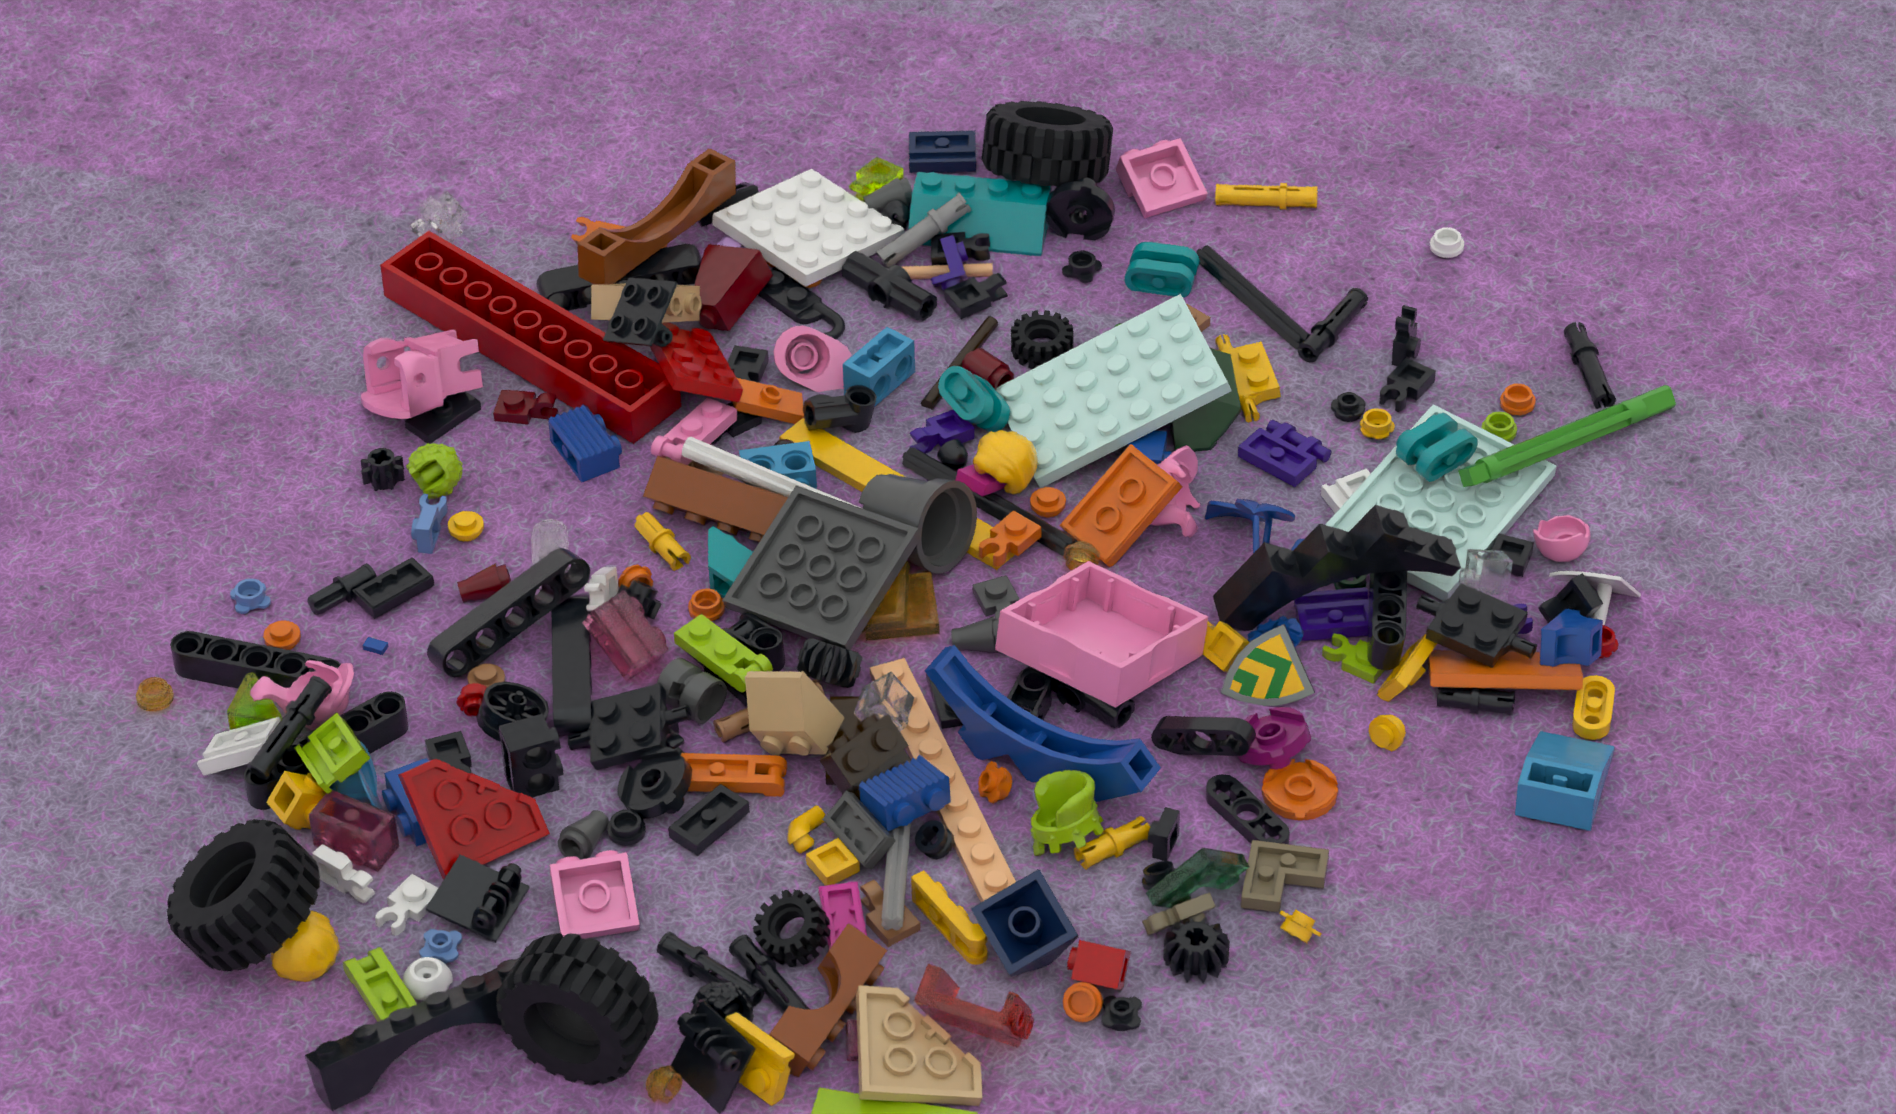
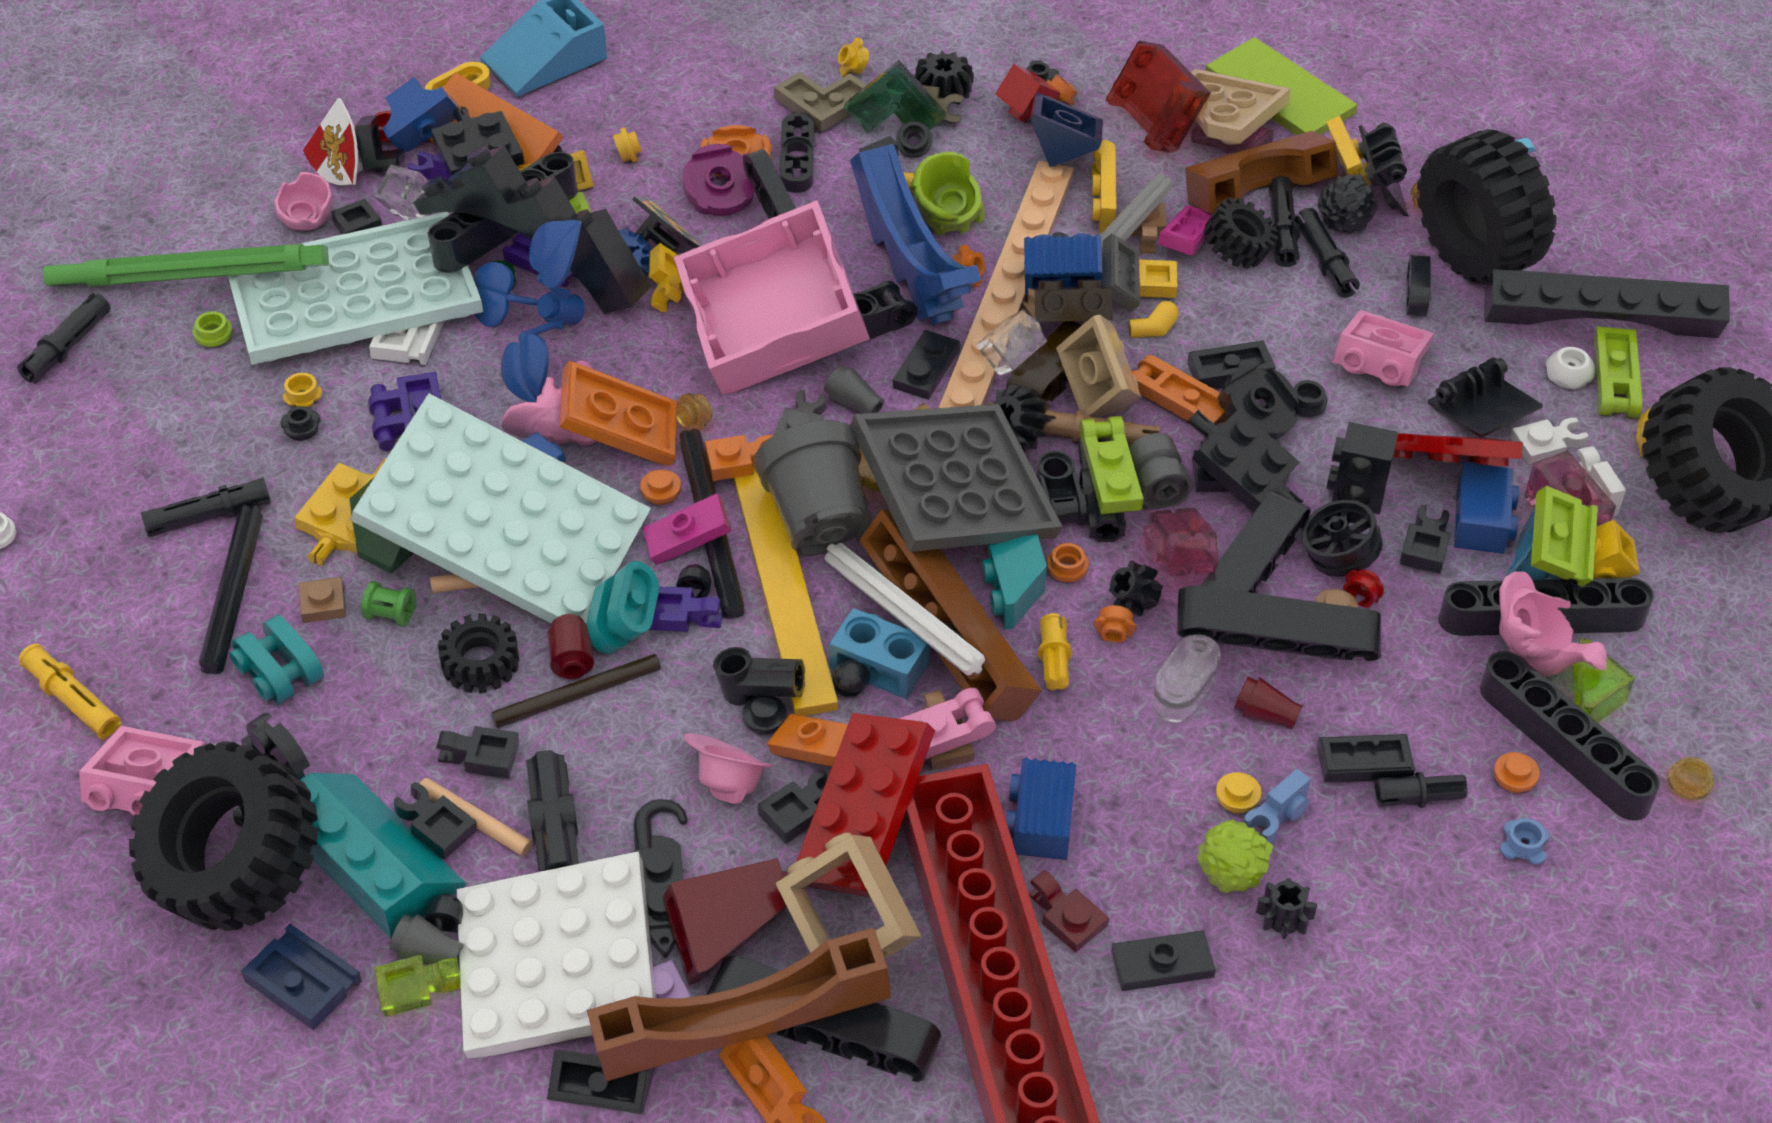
camera: 145 degrees left, 5 degrees up
white plate [197,717,281,776] -> none
black pin [247,676,332,781] -> none
bright pink piece [361,330,483,419] -> none
blue piece [362,637,389,655] -> none
medium blue plate [420,929,462,964] -> none
dark grey cone [558,810,609,859] -> none
white plate [584,567,619,611] -> none
black hinge [603,278,678,347] -> none
dark azure brick [843,327,915,407] -> none
light grey pin [876,193,972,268] -> none
dark purple bracket [931,235,969,291] -> none
yellow hair [973,430,1038,494] -> none
black plate [1062,250,1102,283] -> none
black plate [1379,358,1436,412] -> none
black plate [1392,305,1421,366] -> none
teal brick [1396,413,1478,482] -> none
orange plate [1500,383,1536,415] -> none

